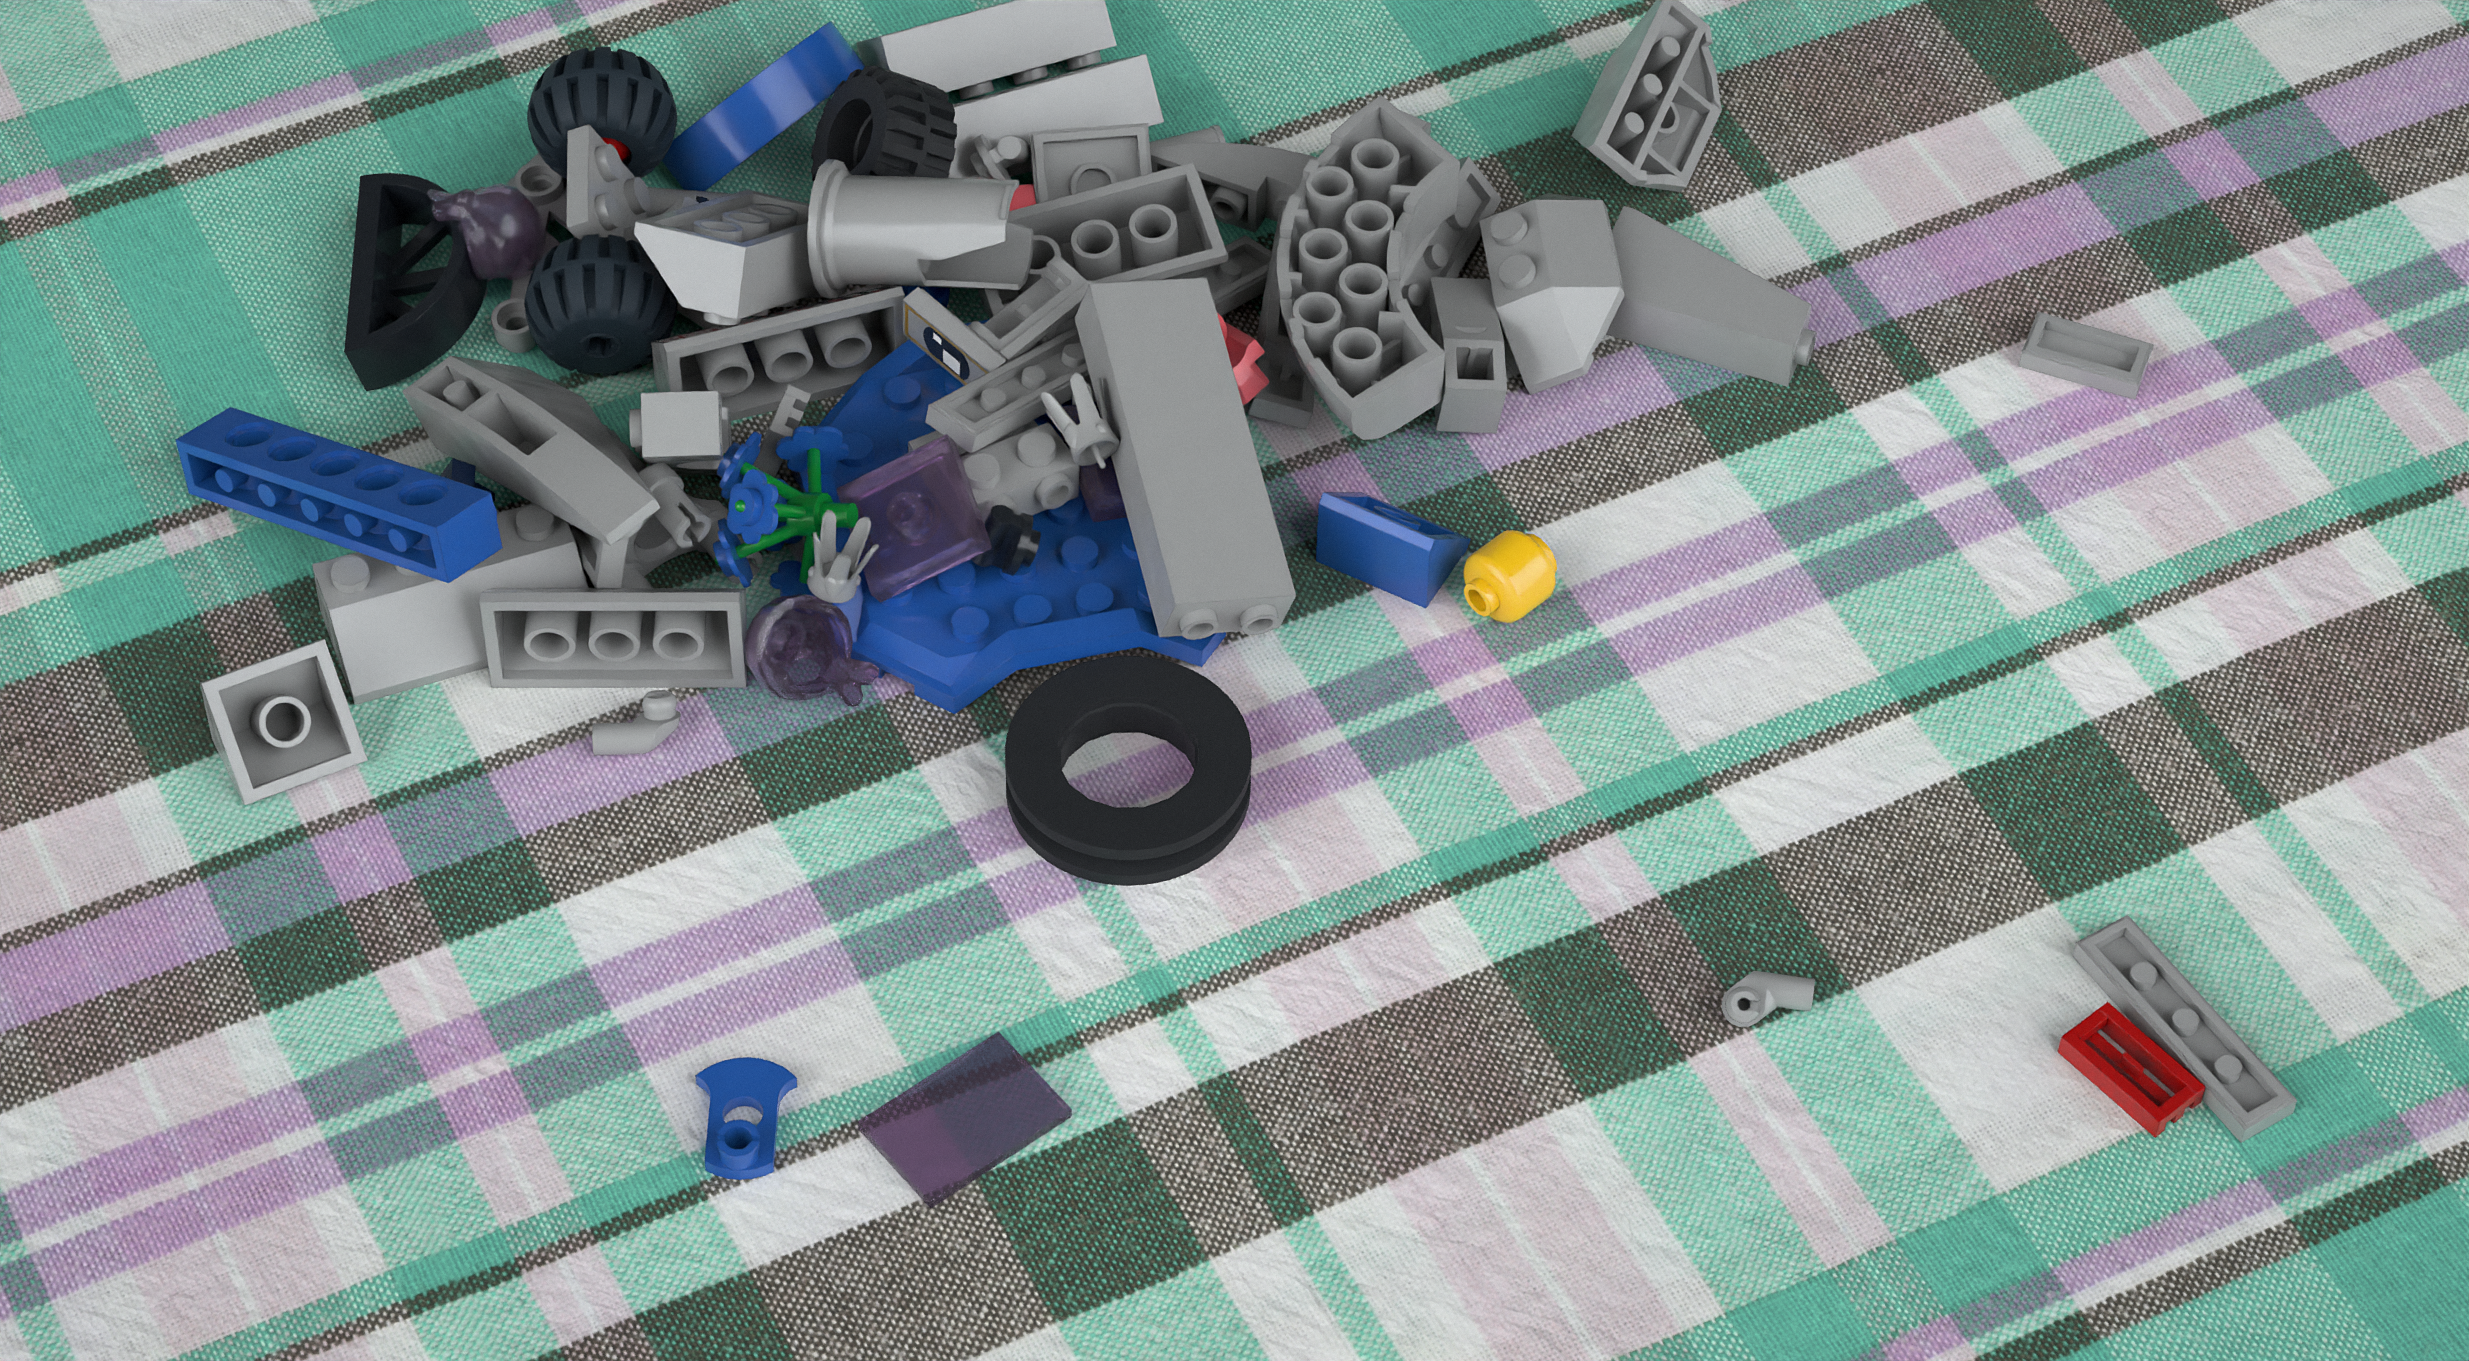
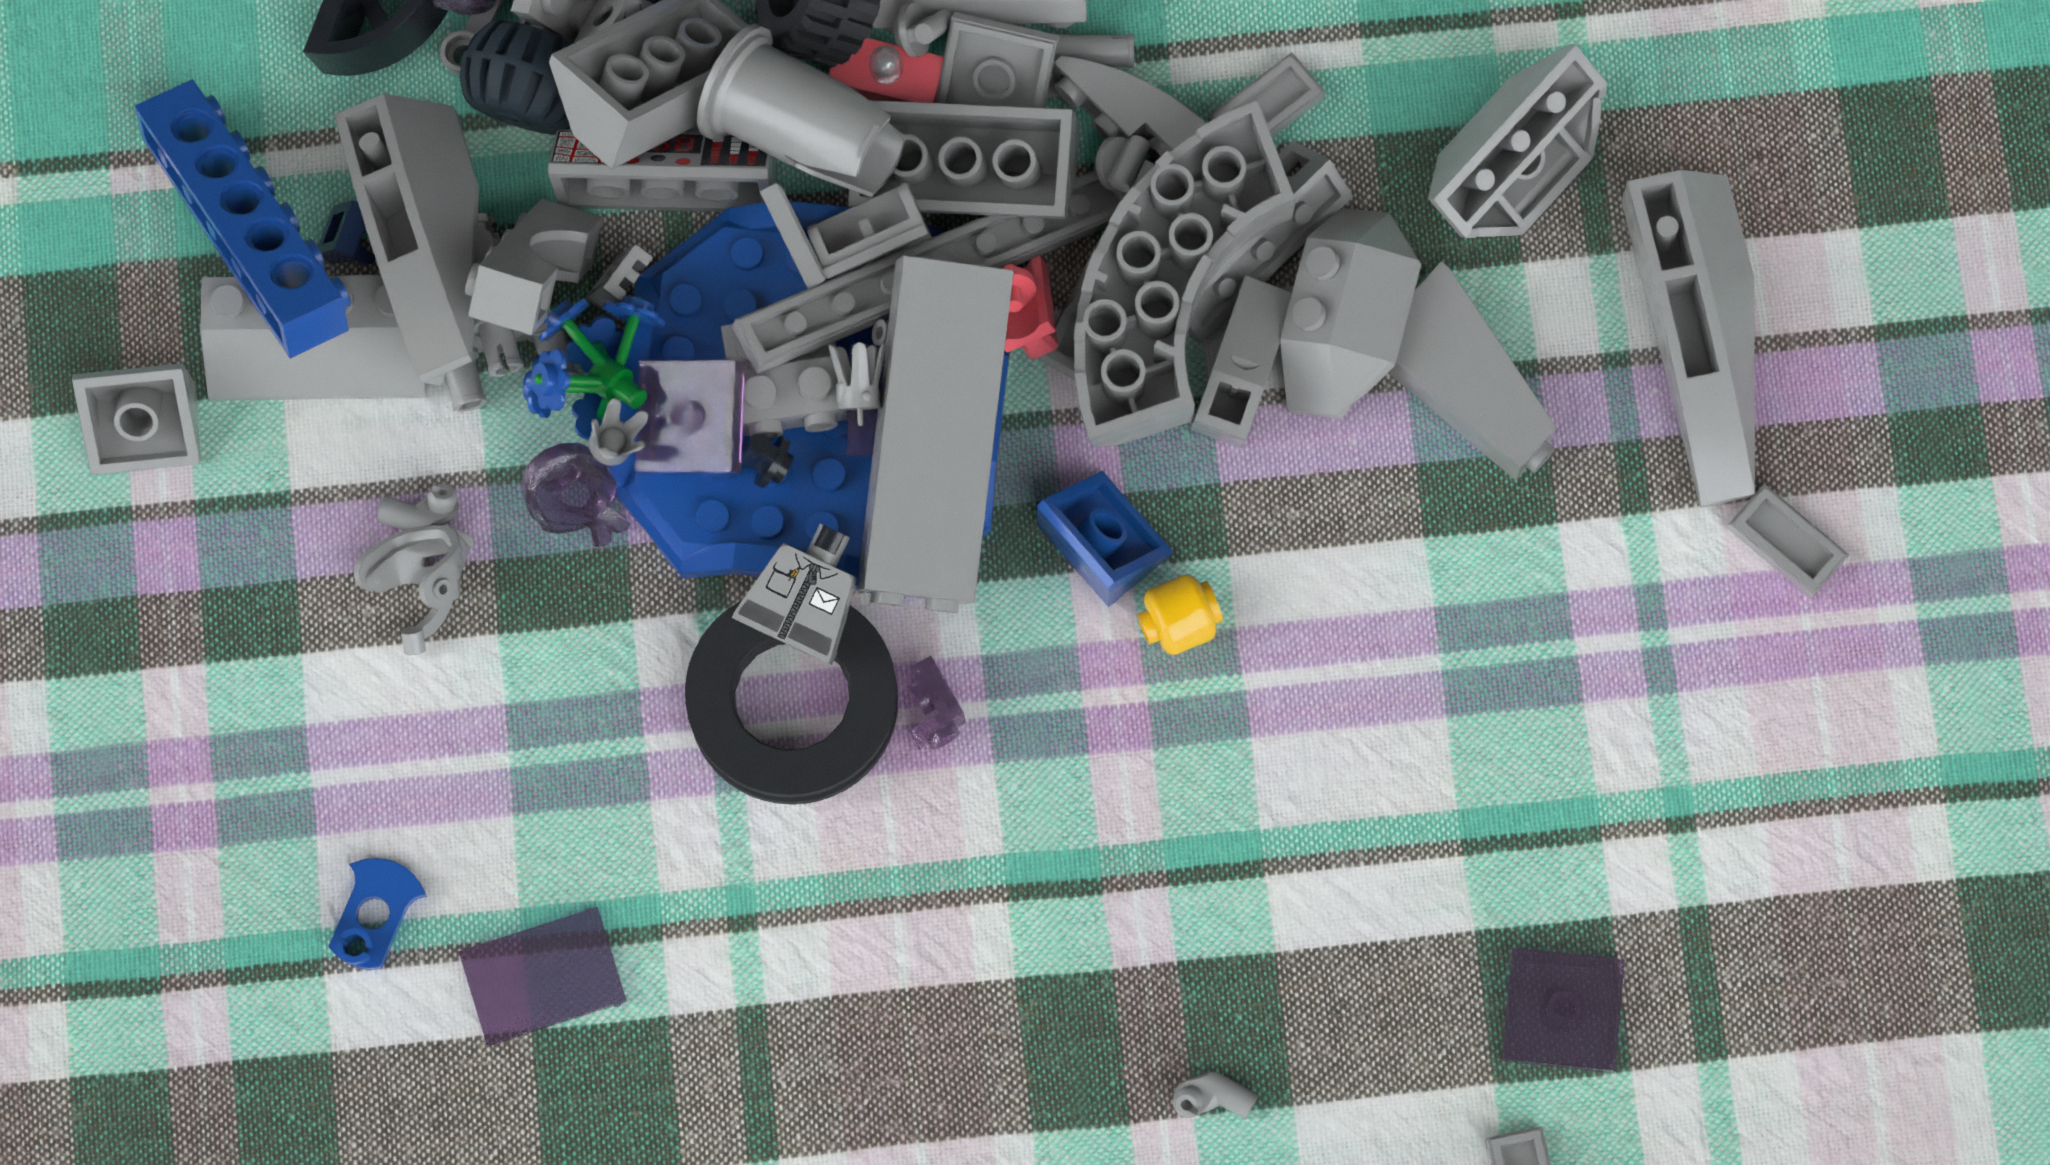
camera: 25 degrees right, 25 degrees up
light grey slope [479,588,747,688] -> none
none -> light grey helmet [354,525,474,655]
none -> light grey torso [732,524,857,665]
none -> clear purple bracket [909,656,966,750]
none -> light grey plate [1095,135,1151,192]
none -> clear purple plate [1501,948,1625,1073]
none -> light grey wedge [1621,170,1755,508]

